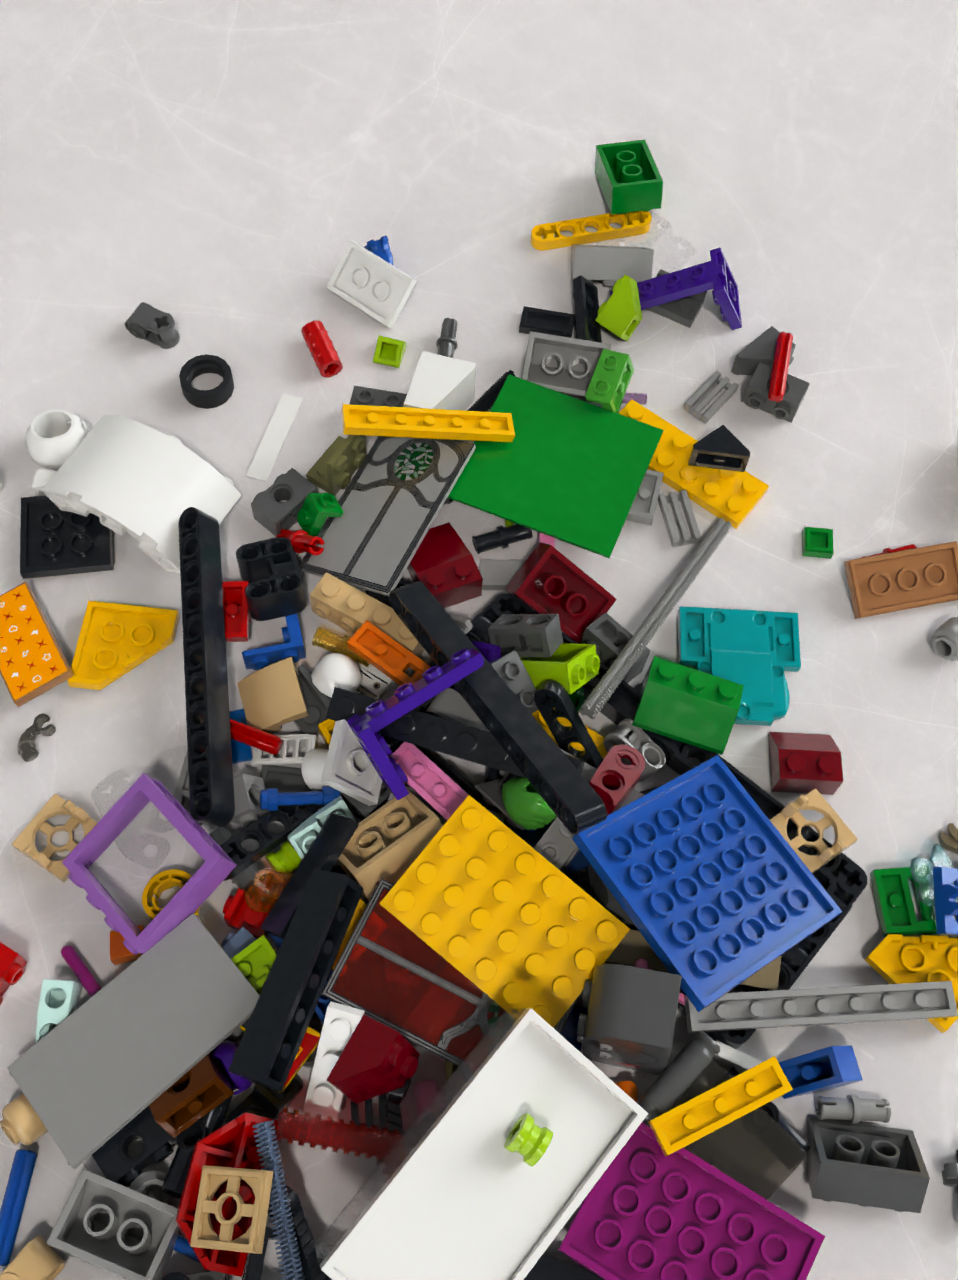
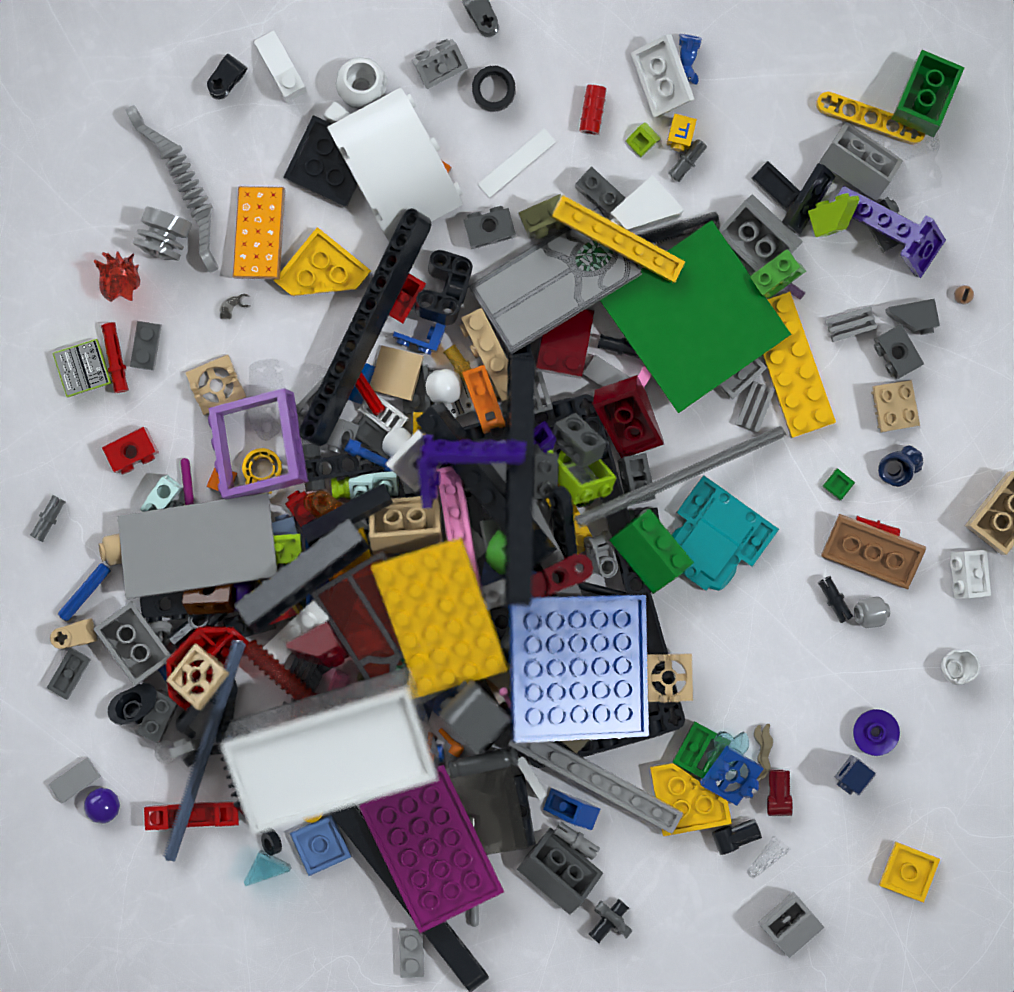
camera: 35 degrees right, 25 degrees up
red axle [276,529,324,556] -> none
green bracket [297,493,343,536] -> none
lime wheel [504,1113,553,1167] -> none
yellow plate [648,1056,793,1156] -> none
black slope [688,425,750,472] -> none
red axle [768,331,793,402] -> none
dark red slope [768,732,843,795] -> none
none -> light grey bracket [412,39,468,89]
none -> yellow brick [666,114,697,152]
none -> black pin [818,576,853,623]
none -> tan hinge [871,380,920,433]
none -> dark blue hair [878,445,923,487]
none -> medium nougat hinge [954,285,974,304]

